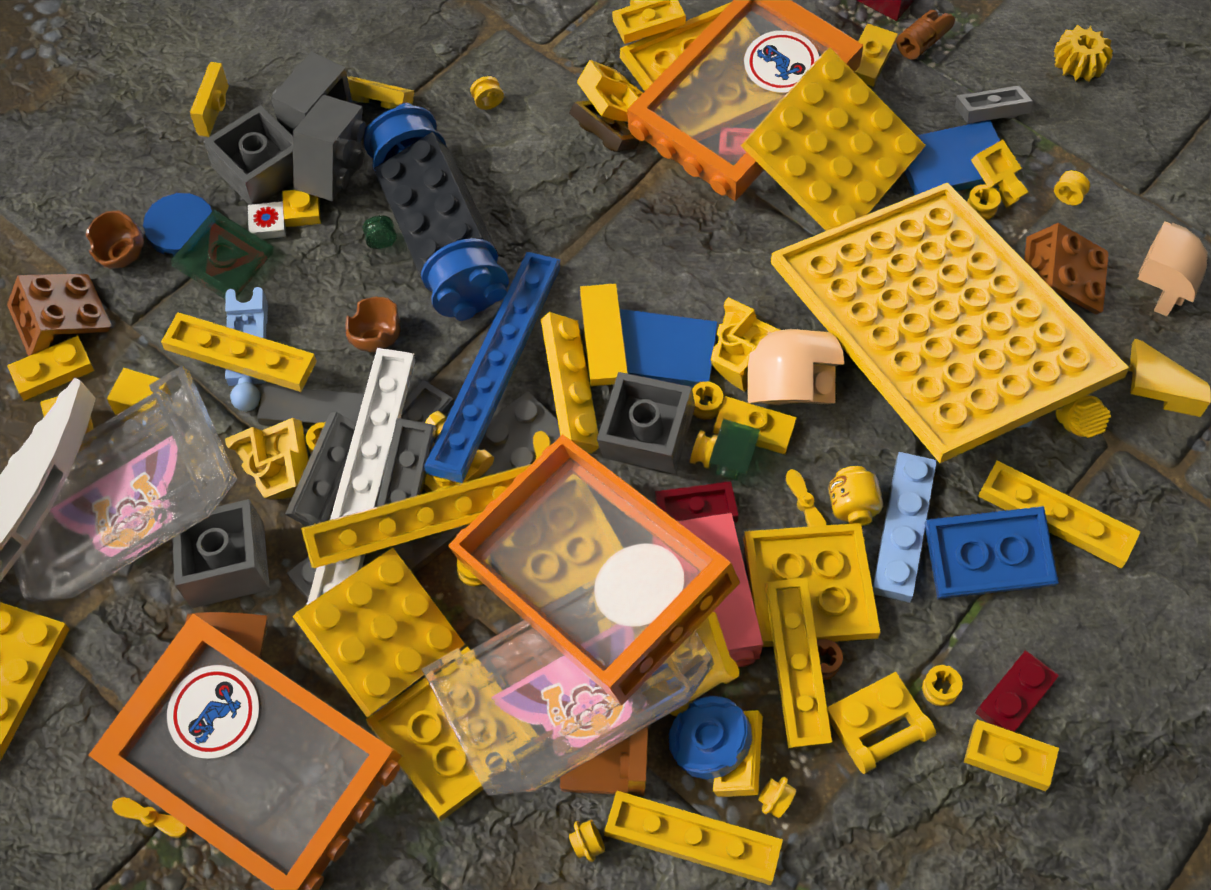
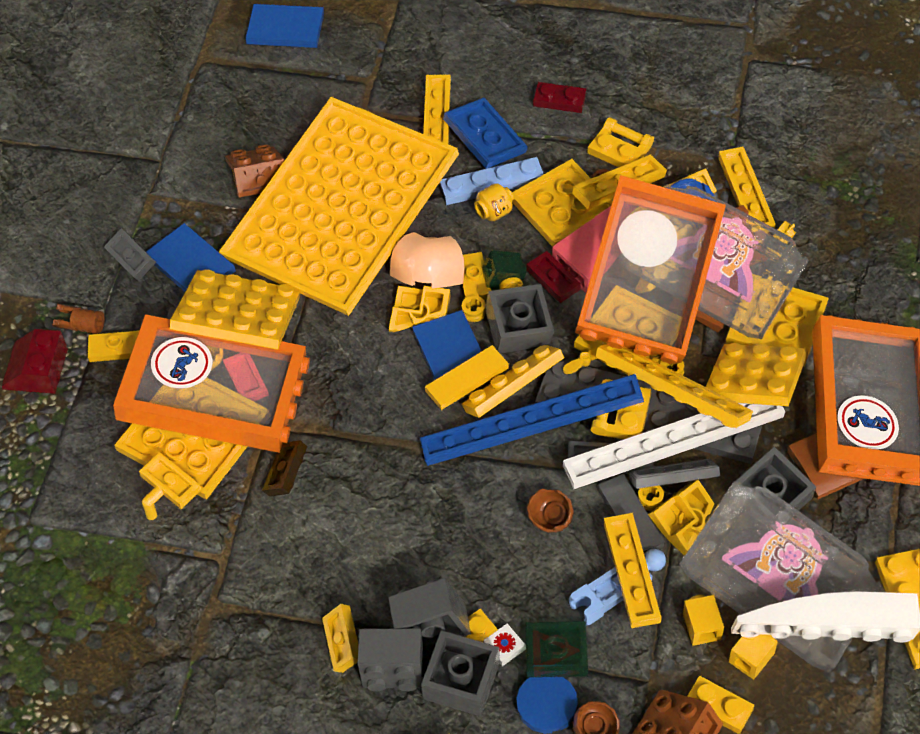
camera: 115 degrees left, 5 degrees down
clear green bush [362,215,397,249] -> none
brick [363,103,509,321] -> none
dark grey tile [377,418,437,542] -> none
yellow bush [470,76,504,110] -> none
yellow slope [577,60,662,122] -> none
yellow plate [758,777,796,818] -> none
yellow piece [786,469,826,527] -> none
yellow bush [922,665,963,707] -> none
yellow plate [964,719,1059,791] -> none
yellow bush [967,184,1001,220] -> none
yellow plate [971,140,1028,208] -> none
yellow gear [1054,25,1113,82] -> none
yellow bush [1054,170,1091,206] -> none
yellow slope [1129,339,1211,417] -> none
light nougat brick [1138,221,1208,316] -> none

